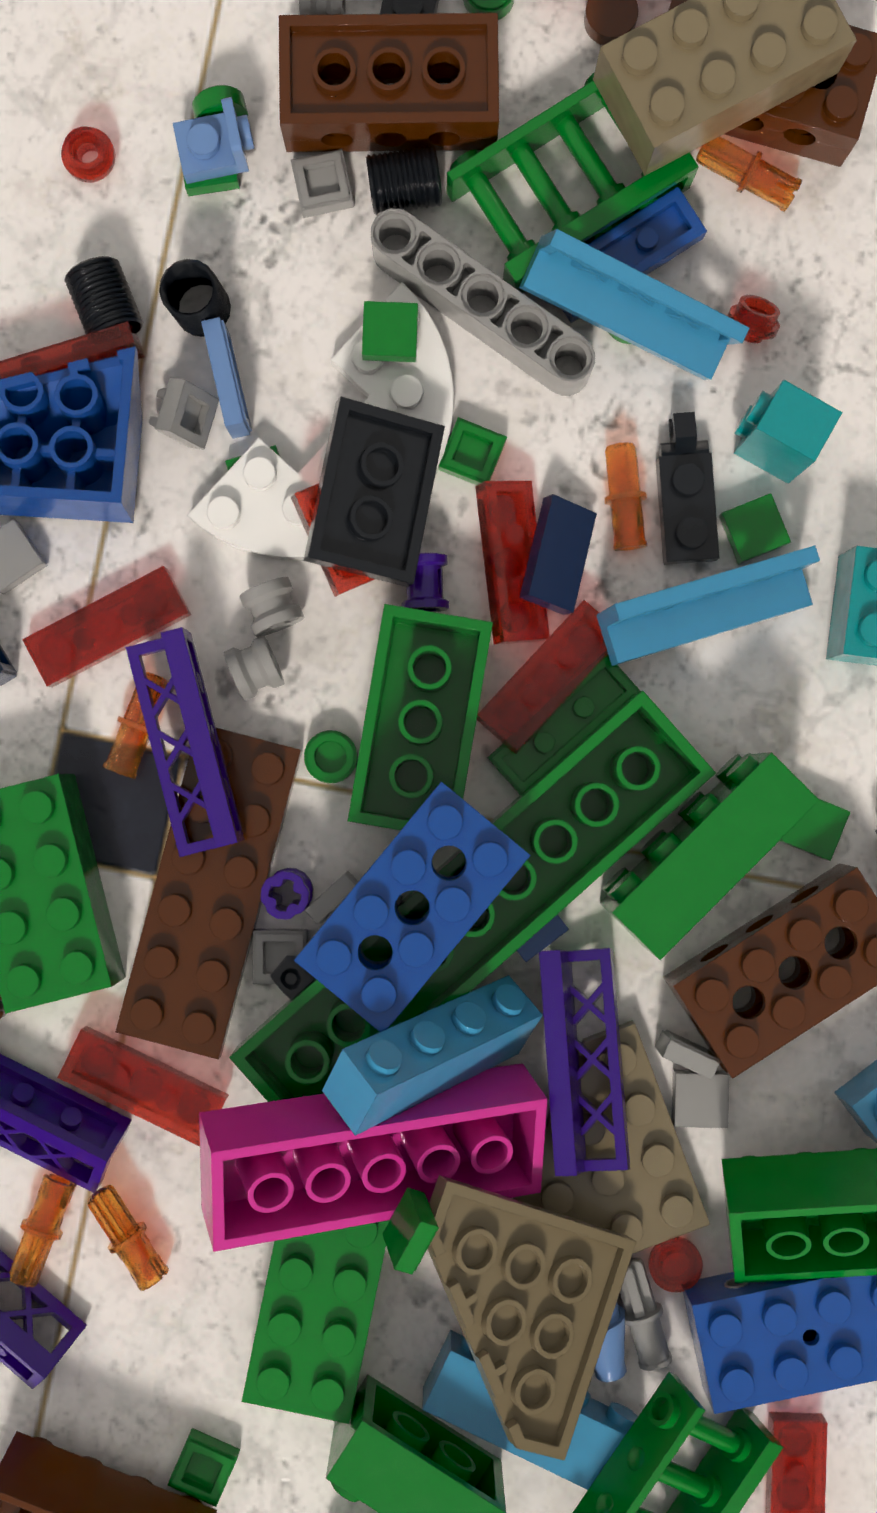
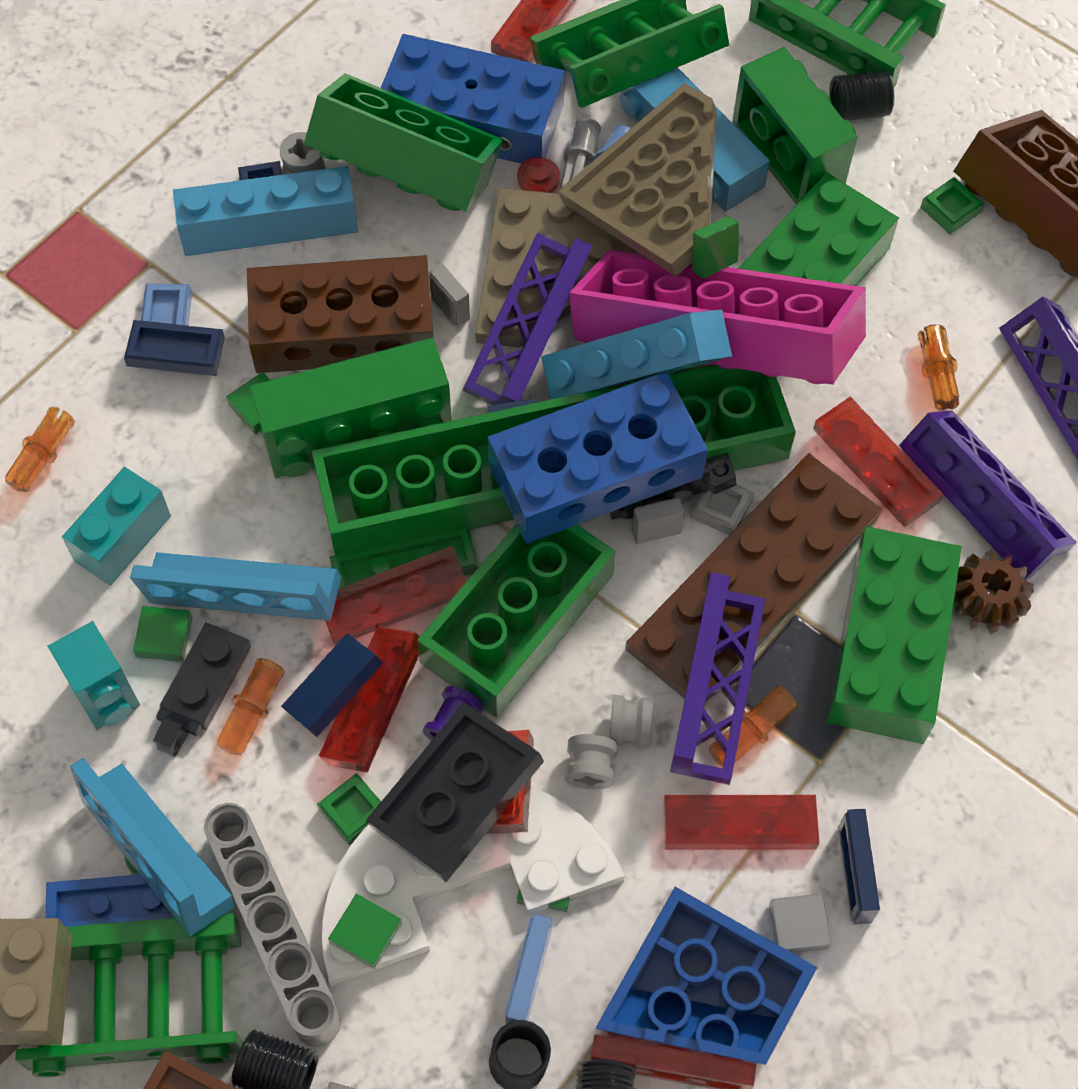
camera: 150 degrees left, 25 degrees down
clear orange axle [9,1174,77,1287] -> none
light grey tile [149,378,219,450] -> none
dark purple bush [260,868,314,920] -> none
green tile [304,730,358,783] -> none
light grey tile [672,1070,729,1128] -> none
clear red plate [727,295,780,343] -> none

